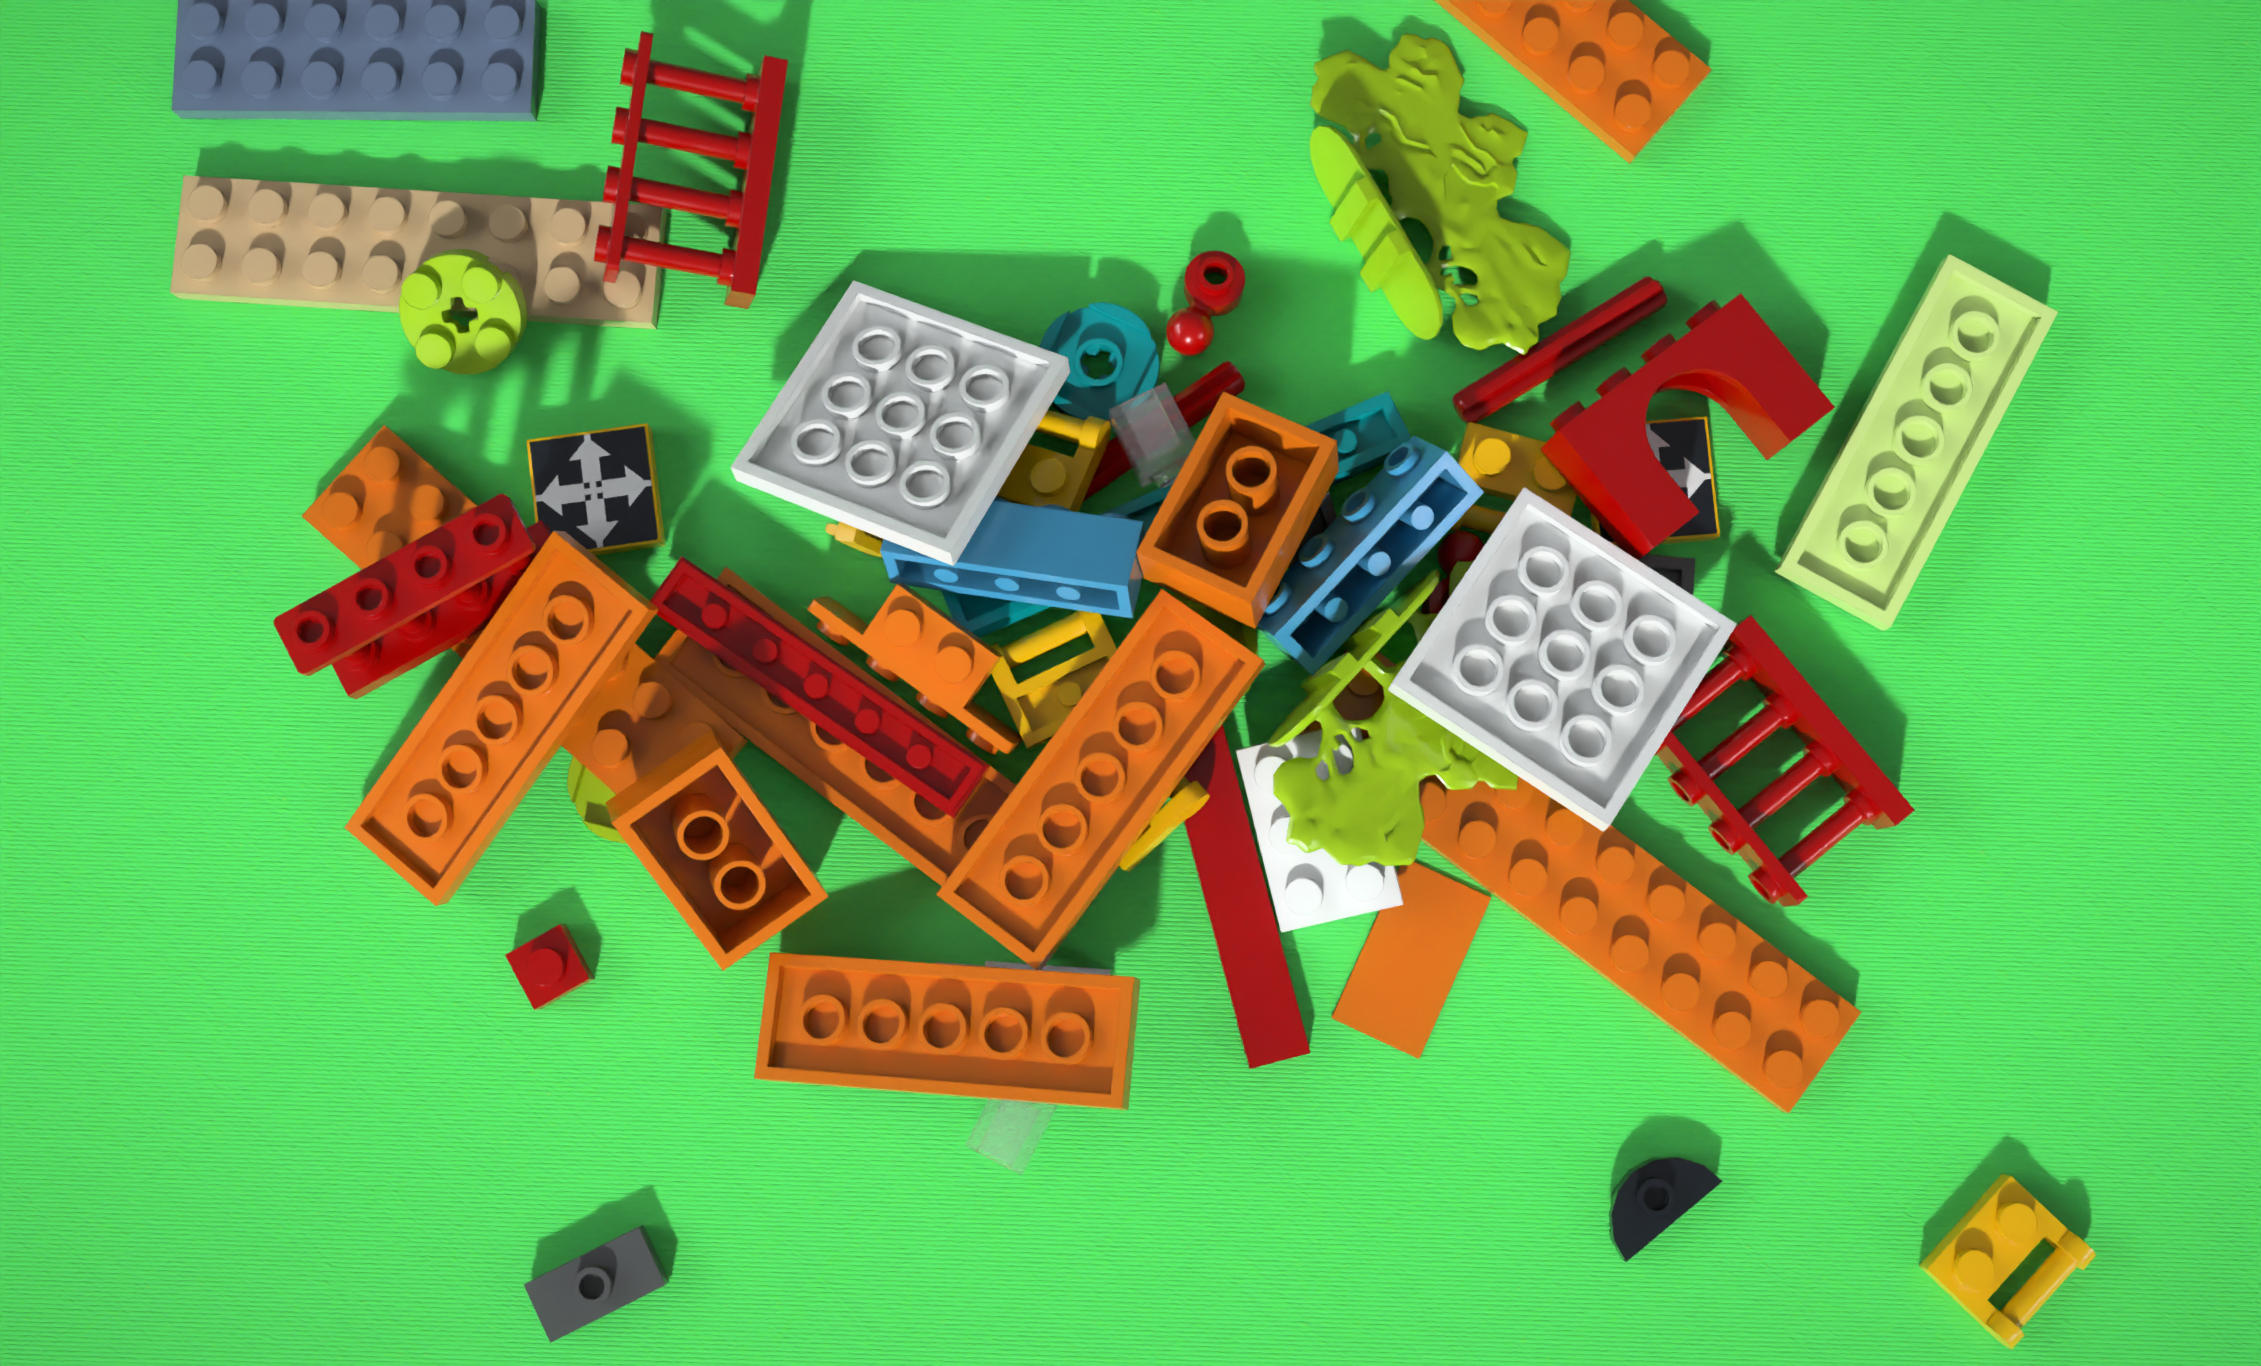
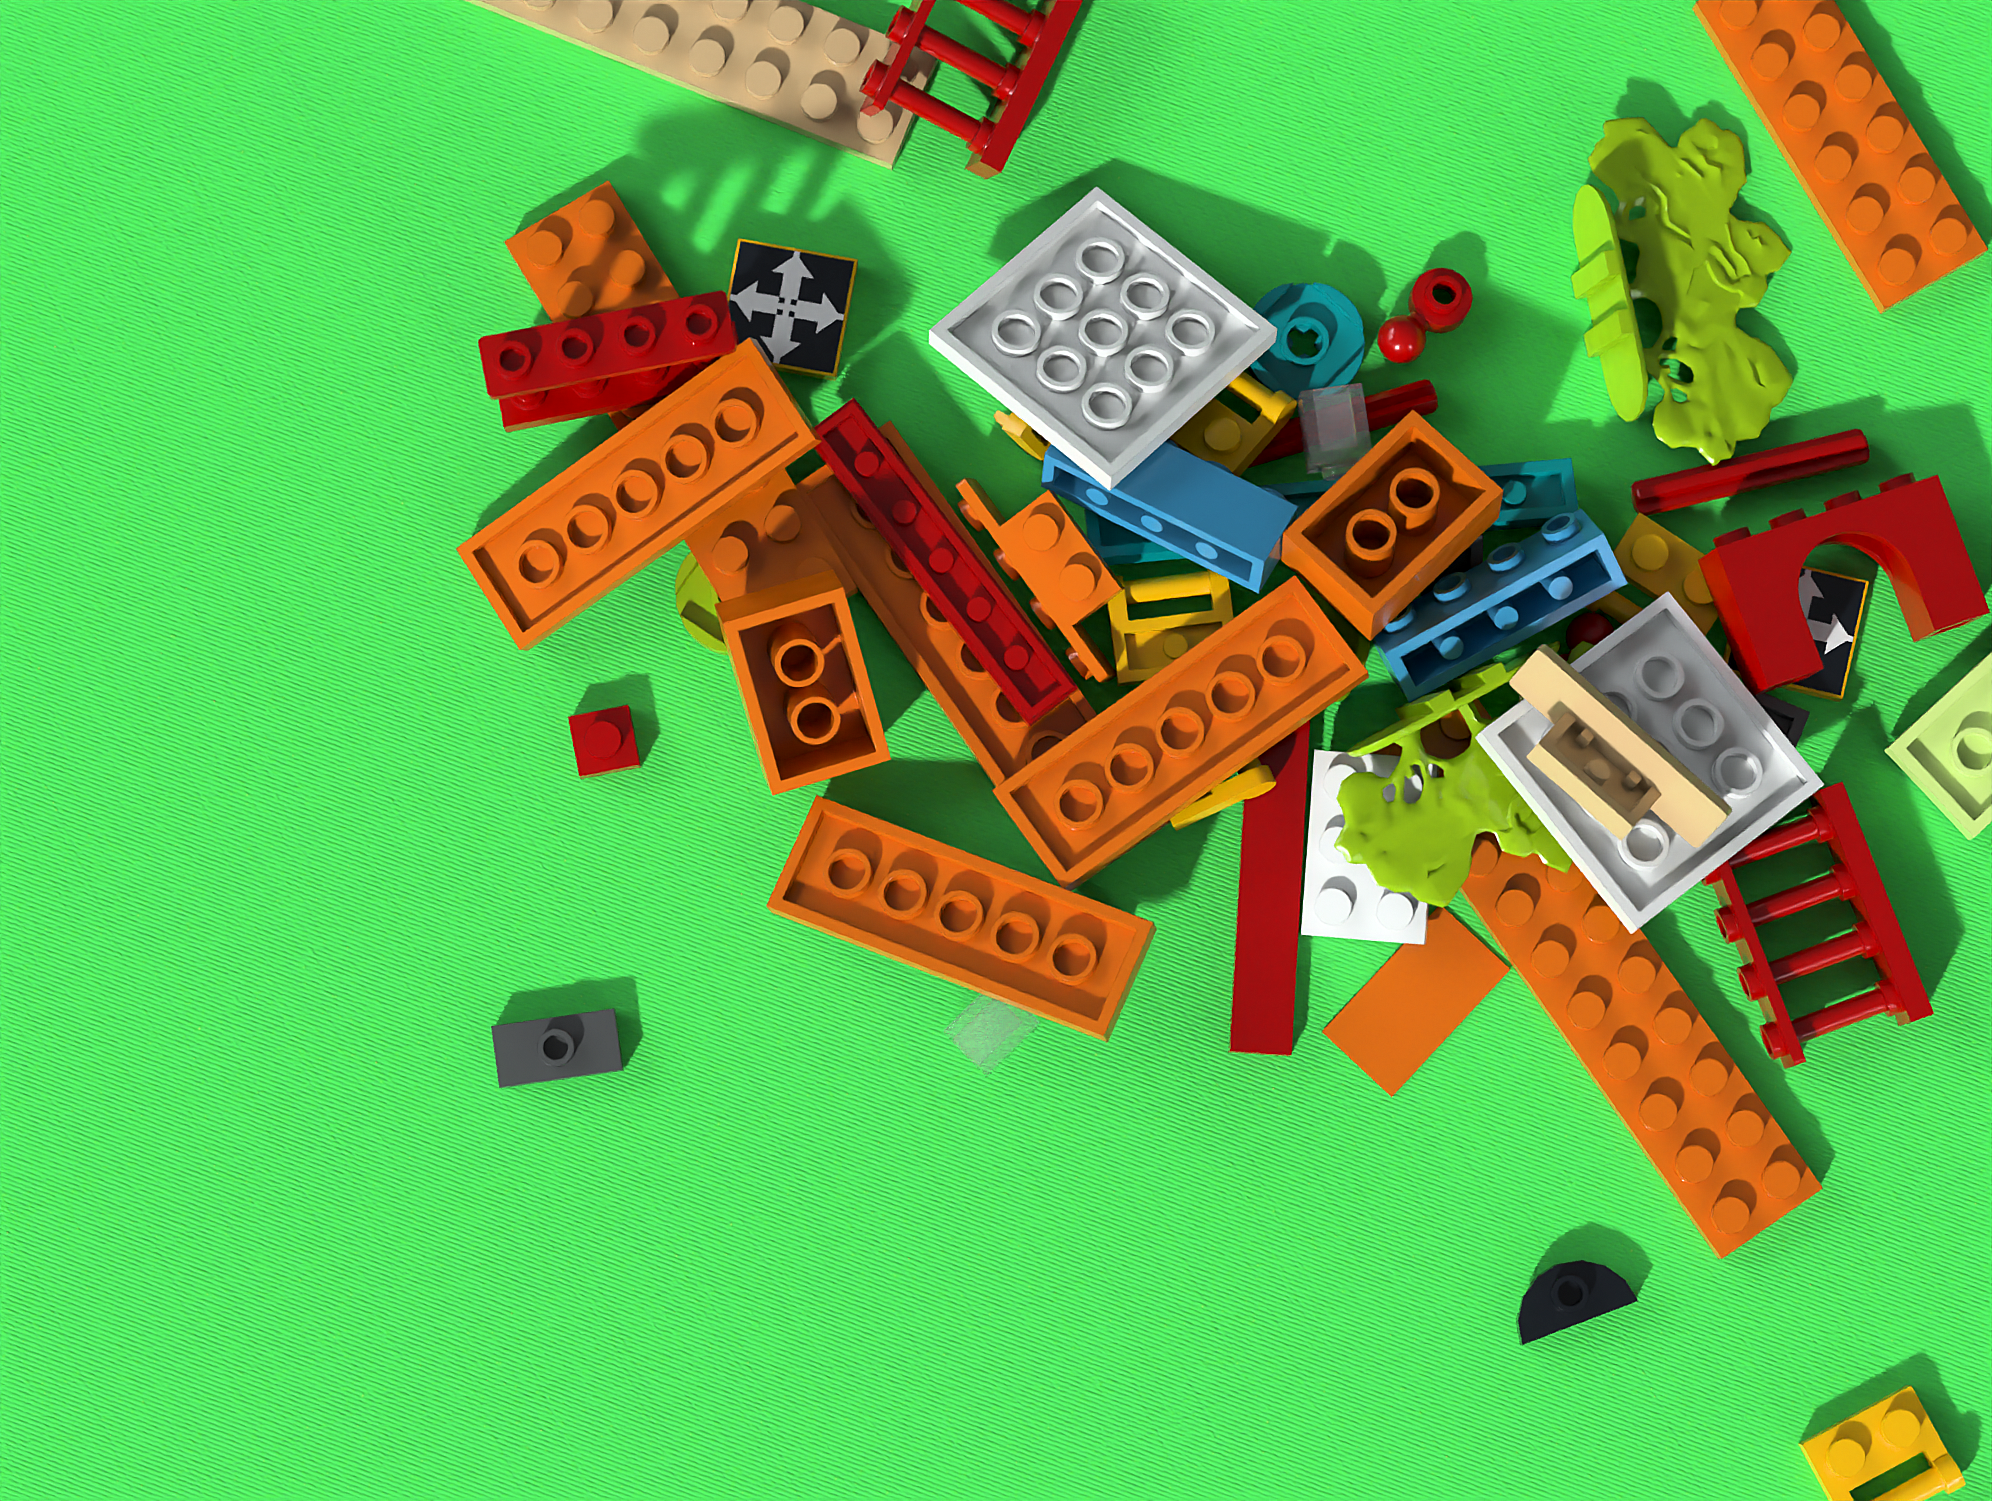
camera: 15 degrees right, 0 degrees up
lime plate [399,249,527,374] -> none
none -> tan bracket [1510,644,1732,848]

